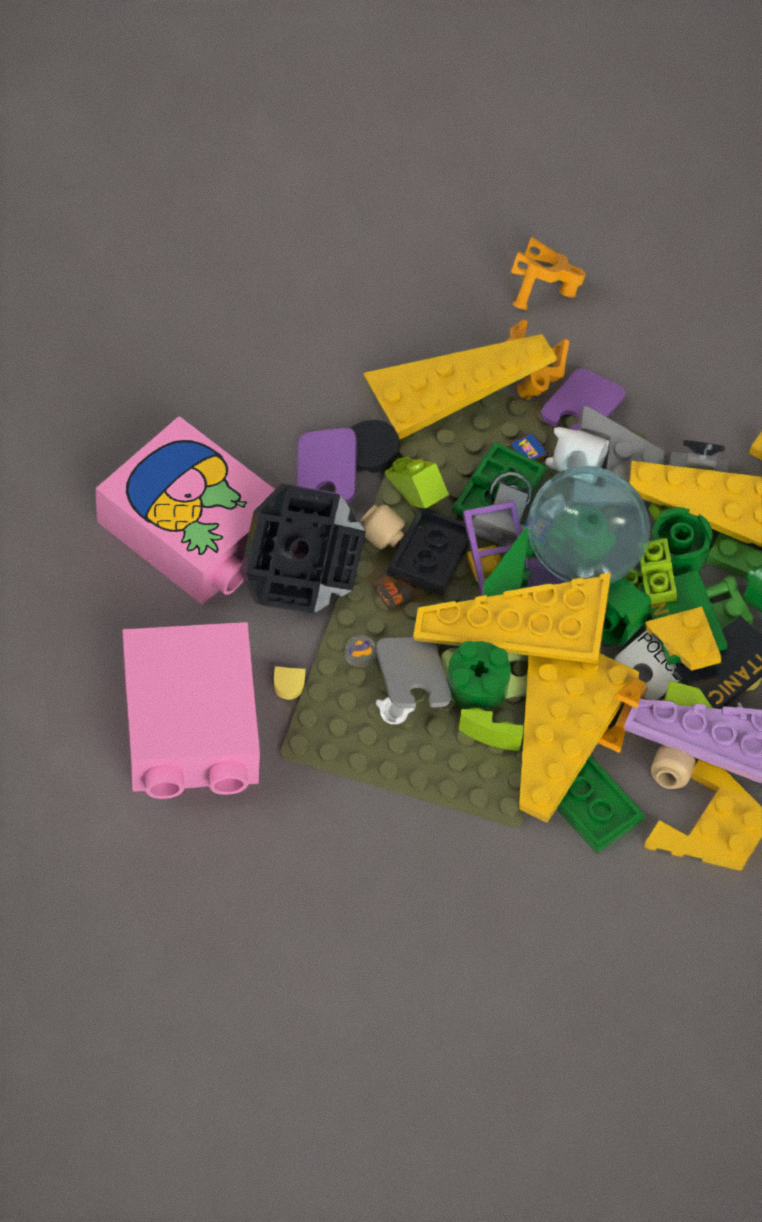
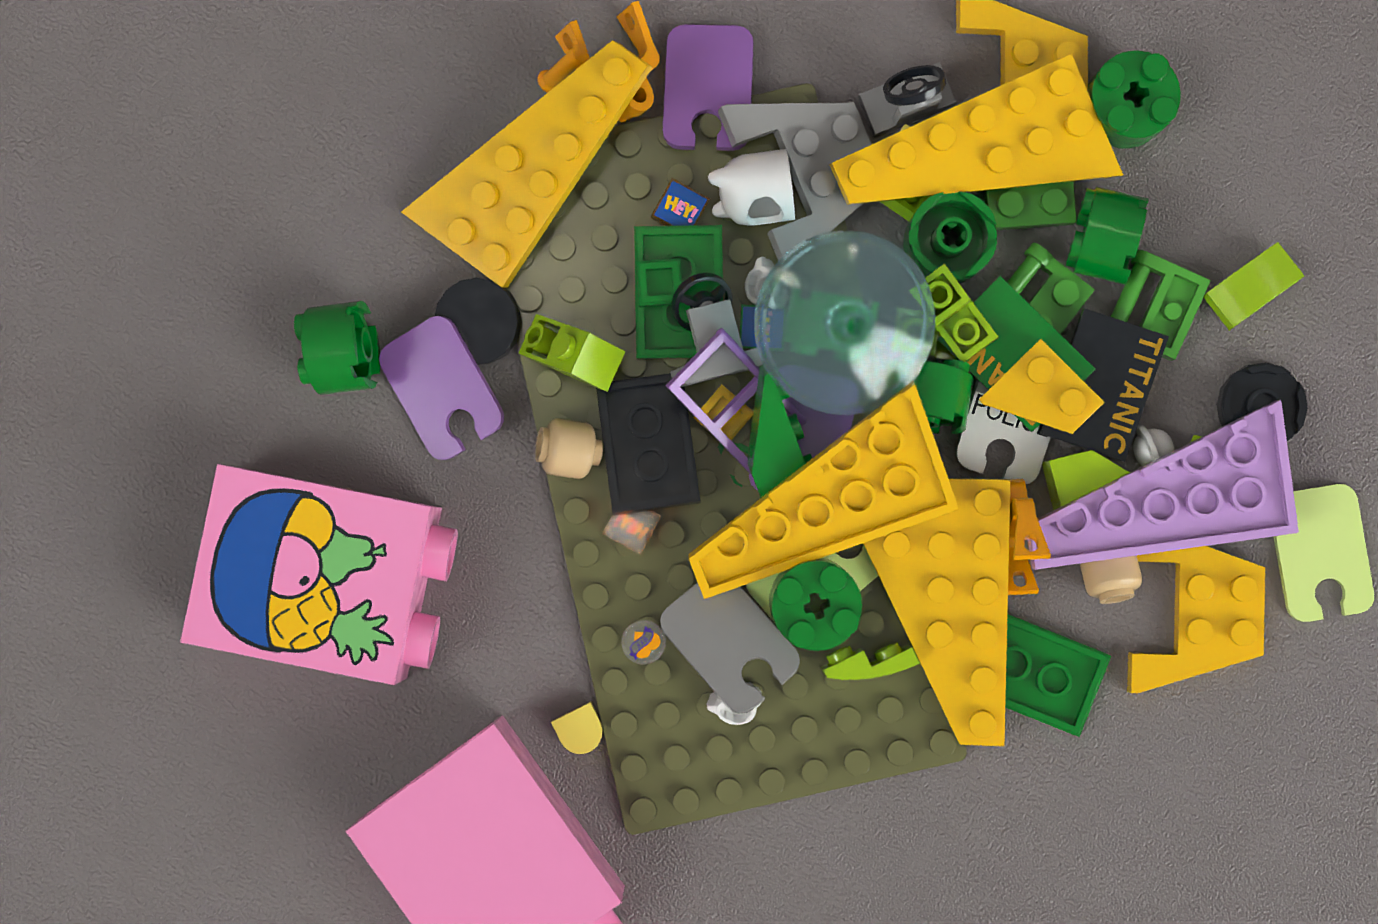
camera: 25 degrees left, 30 degrees up
black piece [241,483,366,613] -> none
none -> green brick [294,301,381,395]

